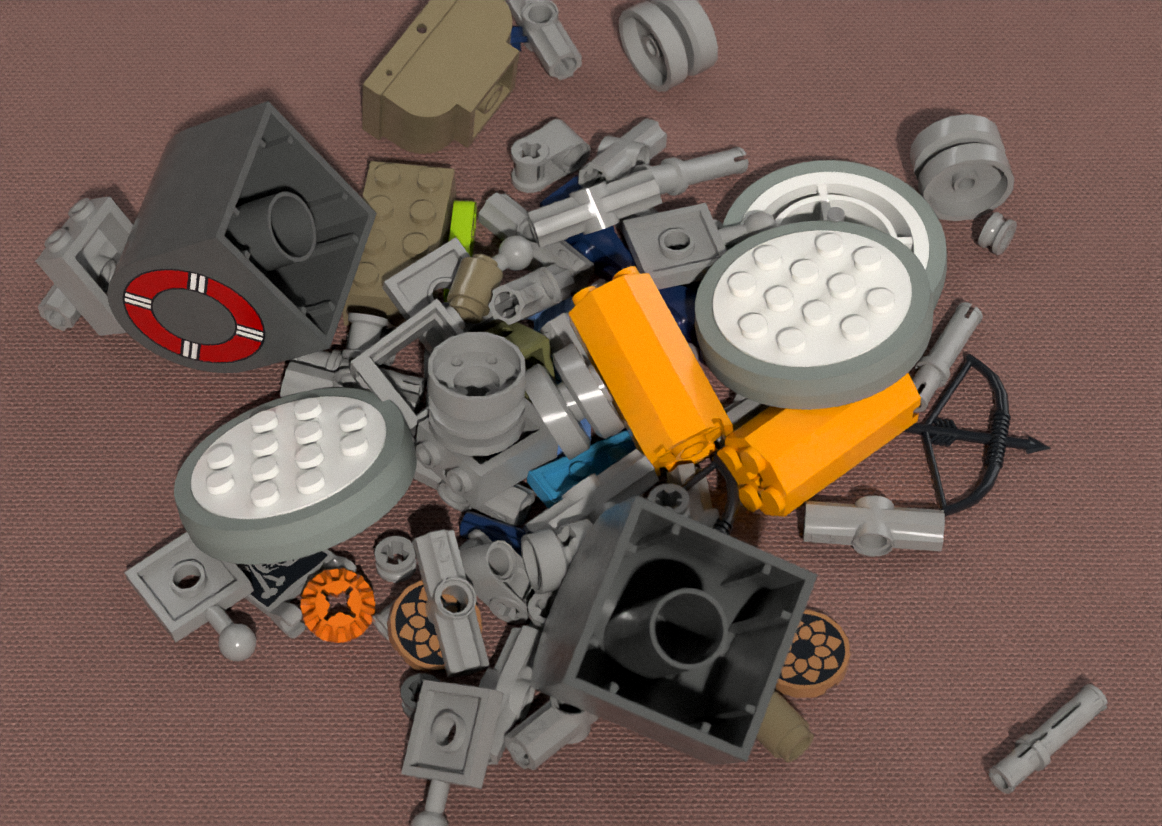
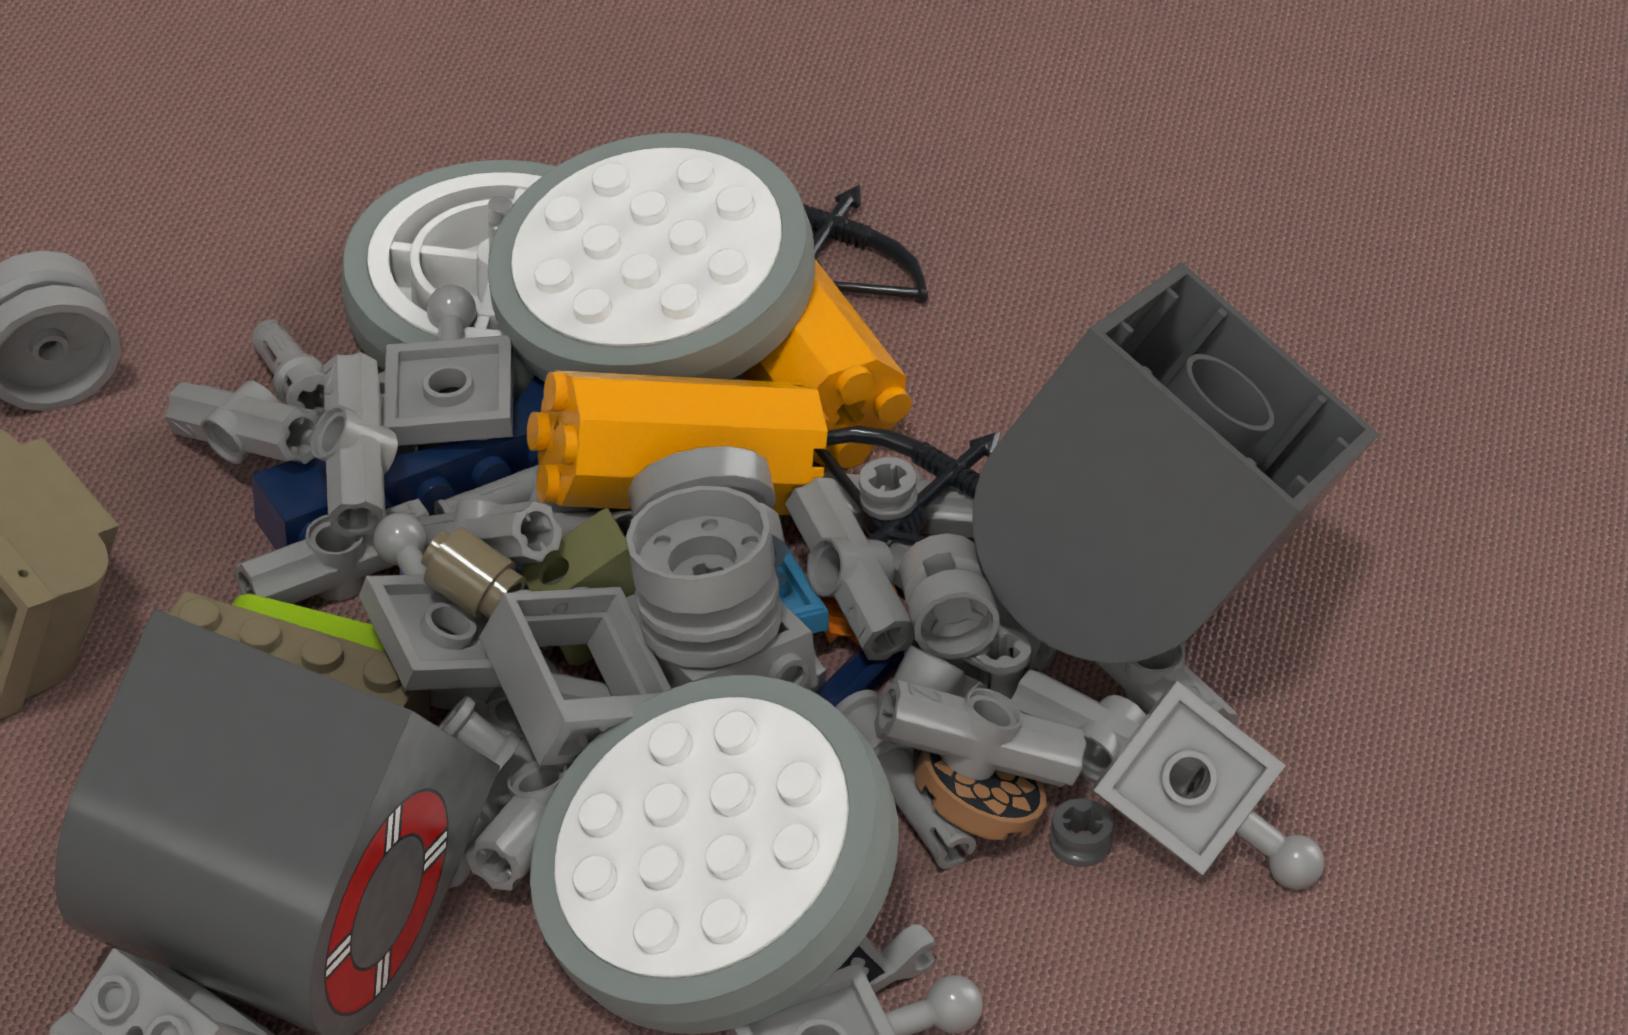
camera: 80 degrees left, 10 degrees down
orange gear [300,568,375,643] -> none
light grey piece [511,119,591,193] -> none
light grey piece [803,495,945,557] -> none
light grey wheel [910,114,1015,221] -> none
light grey bush [978,212,1017,255] -> none
light grey pin [989,684,1108,794] -> none

